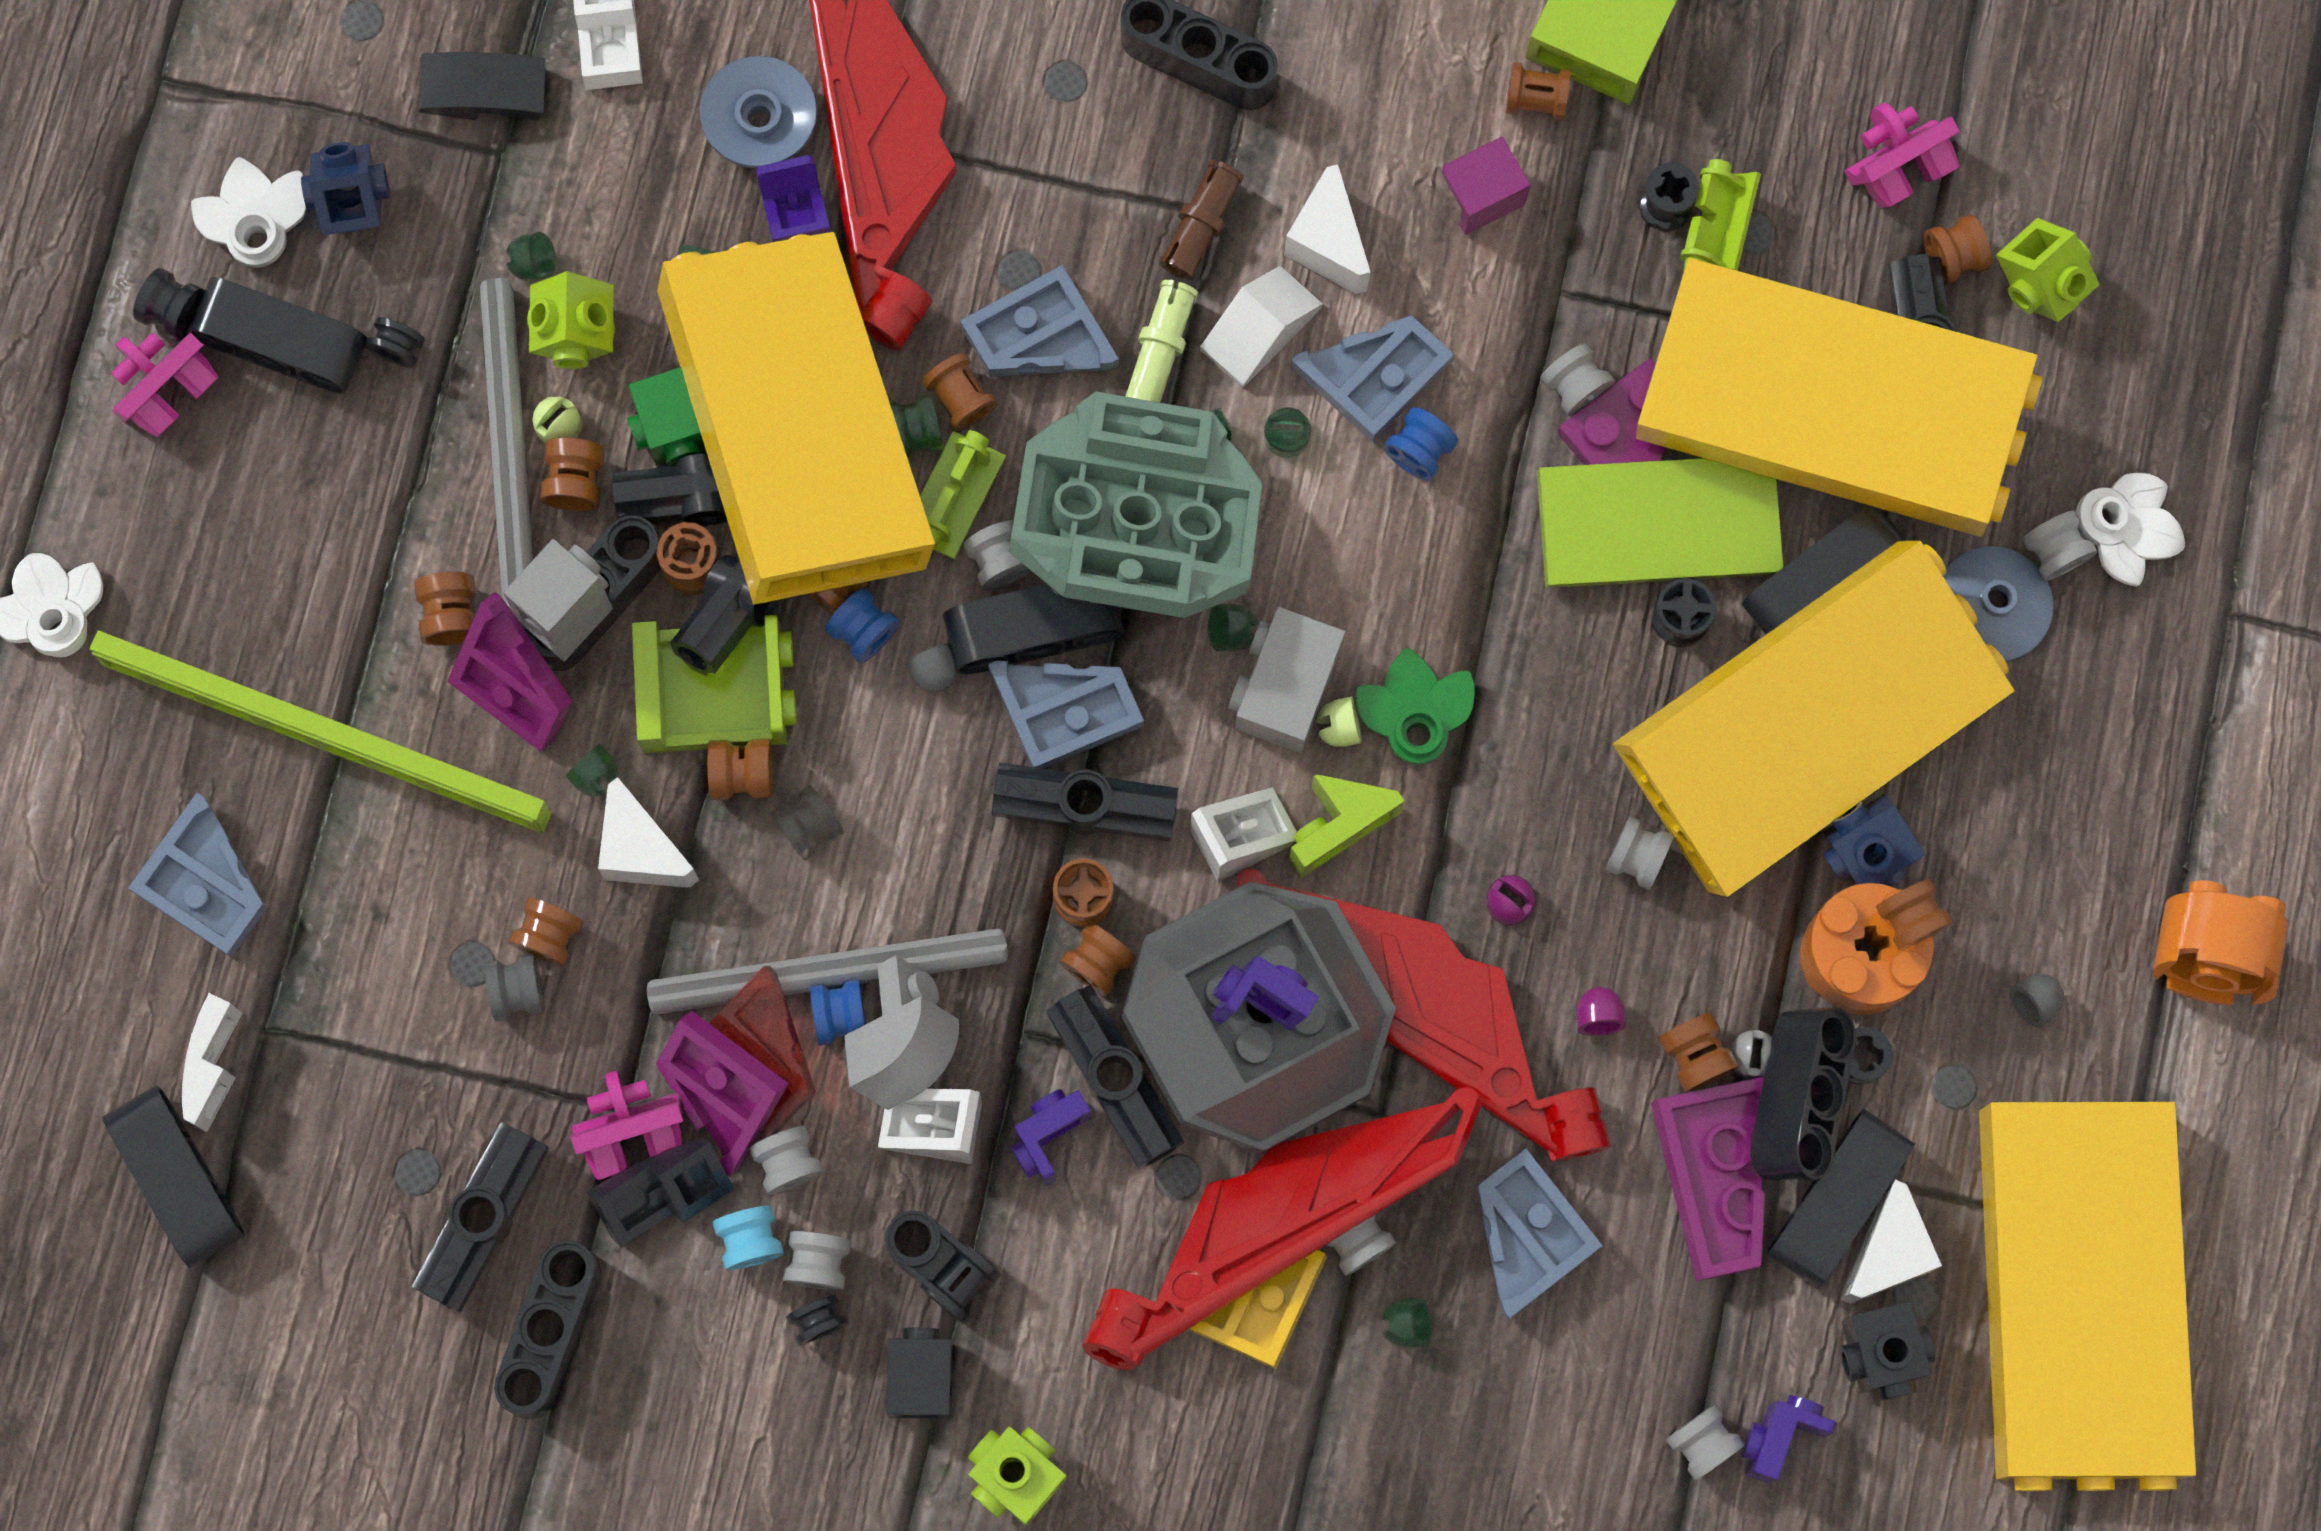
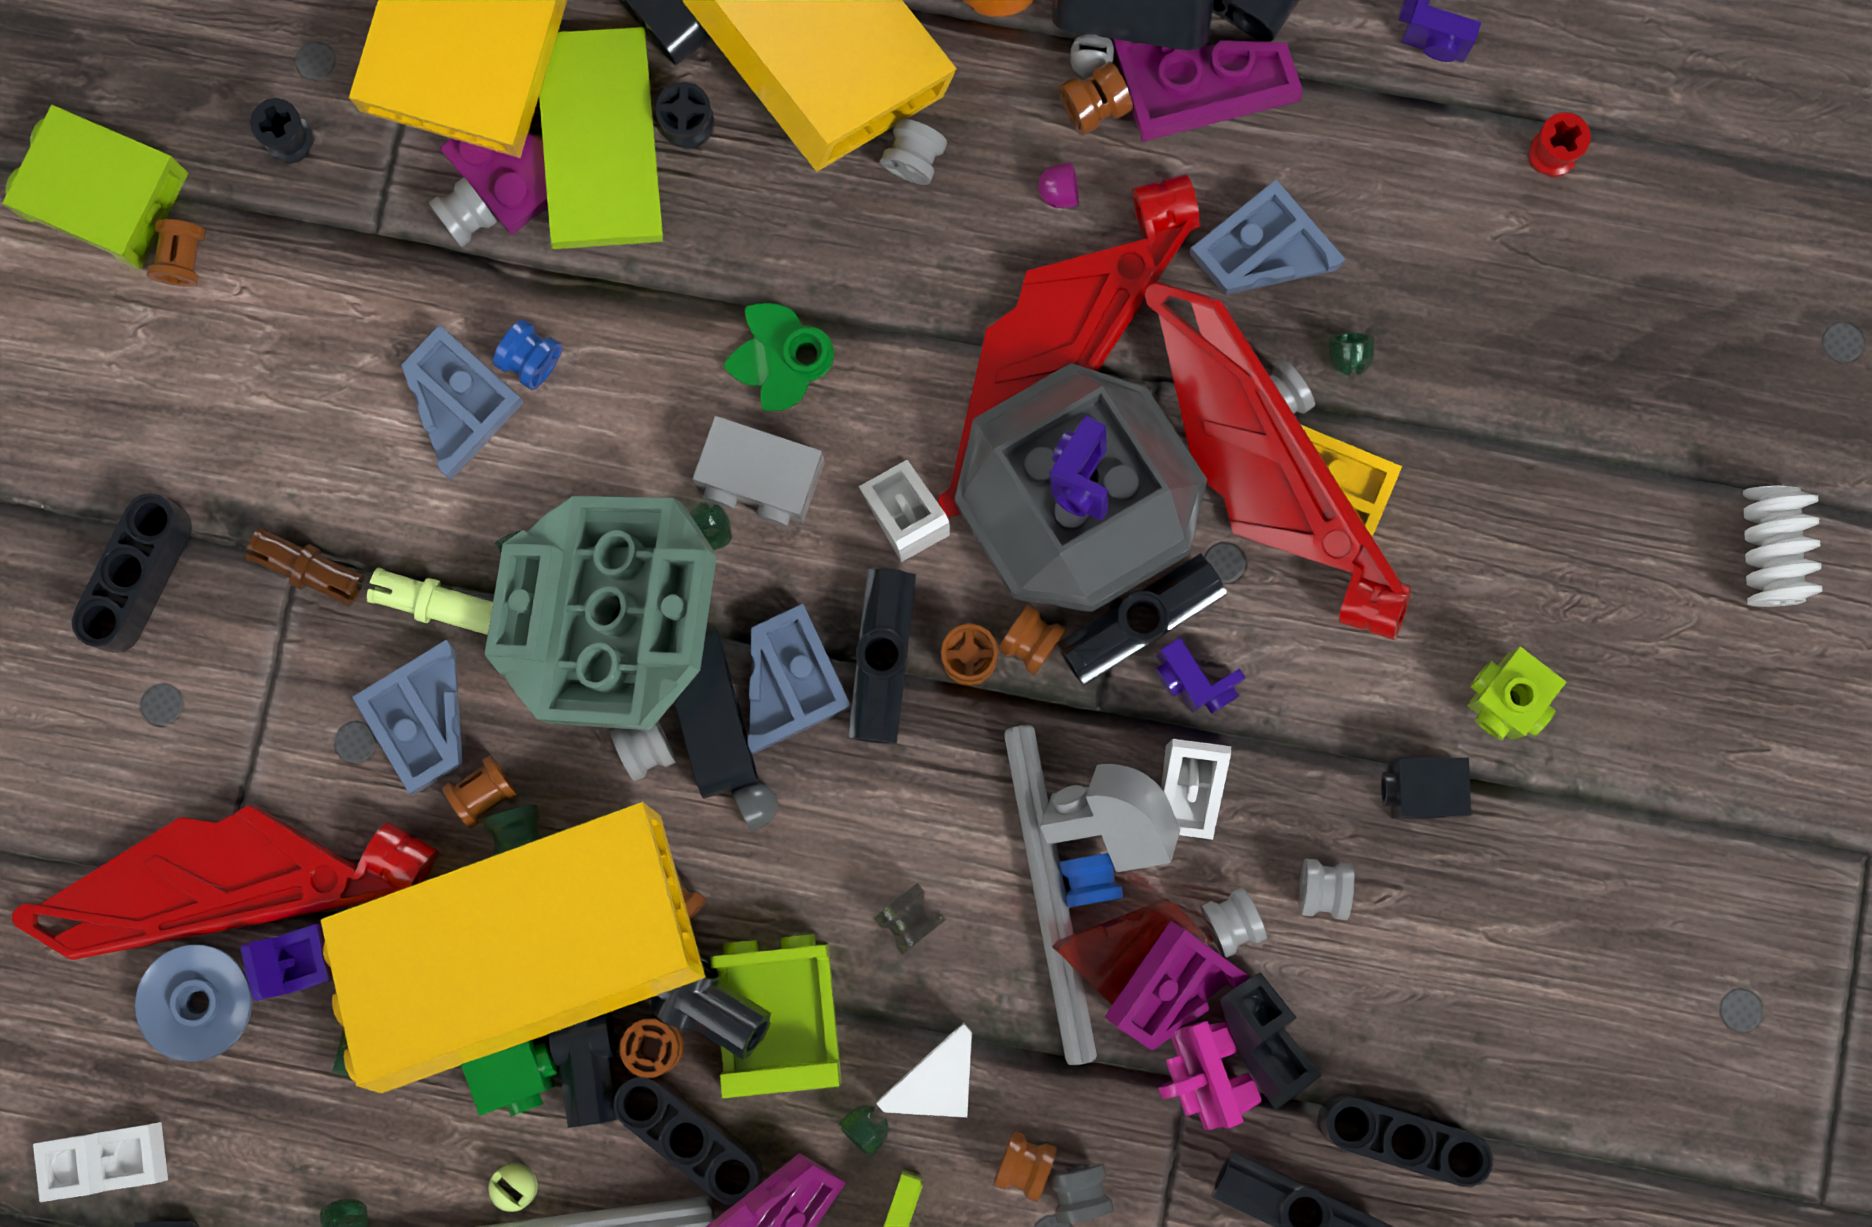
camera: 85 degrees left, 5 degrees up
light grey brick [503,539,613,661] -> none
lime brick [527,271,615,369] -> none
dark orange wheel [540,438,605,512] -> none
dark orange wheel [707,738,773,800] -> none
medium azure wheel [712,1205,784,1271] -> none
black bush [786,1294,849,1346] -> none
blue wheel [825,588,901,664] -> none
black piece [885,1210,1001,1322] -> none
lime hinge [920,430,1006,560] -> none
white slope [1200,266,1323,388] -> none
clear green hinge [1264,407,1311,458] -> none
white slope [1284,164,1371,294] -> none
lime slope [1289,775,1405,878] -> none
yellowish green hinge [1316,696,1362,747] -> none
magenta panel [1442,136,1531,235] -> none
magenta hinge [1486,875,1535,926] -> none
light grey wheel [1666,1403,1745,1481] -> none
lime hinge [1680,159,1761,271] -> none

